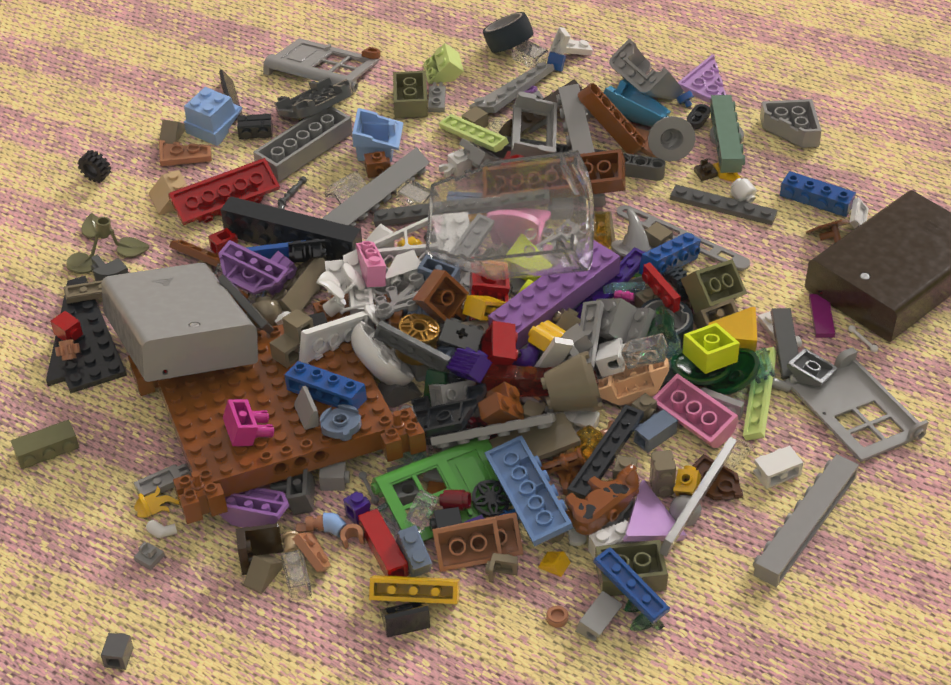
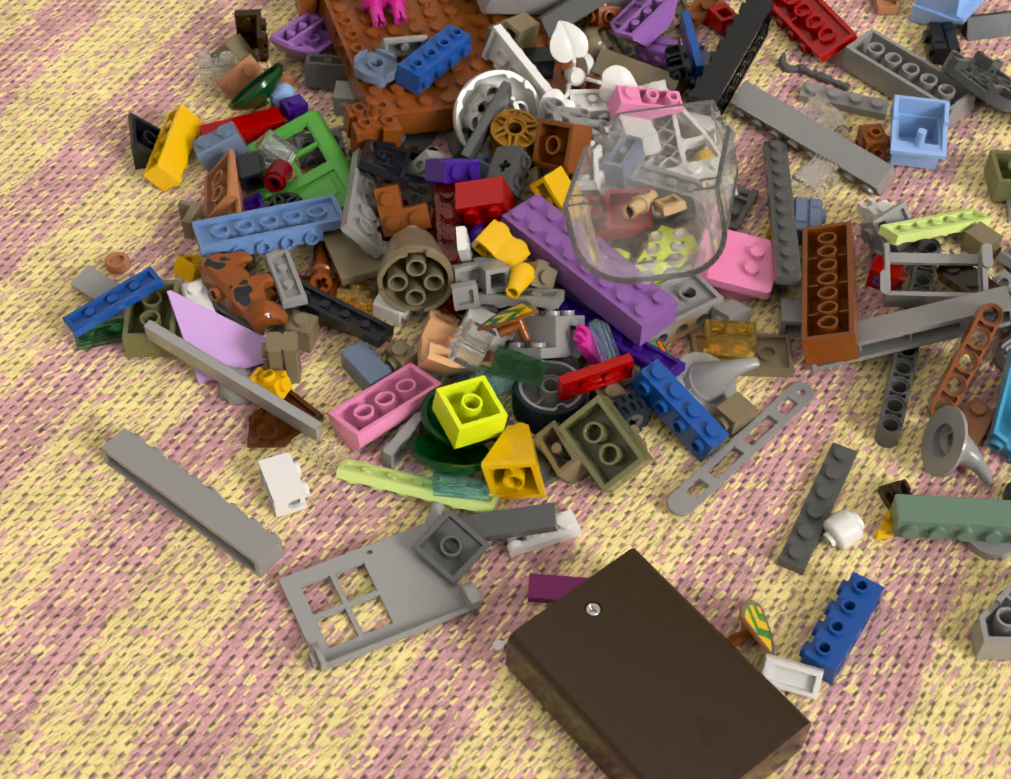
camera: 90 degrees right, 5 degrees up
none -> dark green dish [228,63,283,111]
none -> light grey tile [264,249,308,309]
none -> light grey tile [450,280,480,311]
none -> shield [477,300,539,342]
none -> yellow cone [505,262,535,299]
none -> tan pin [622,190,659,220]
none -> tan tile [653,194,687,217]
none -> light grey plate [798,82,890,121]

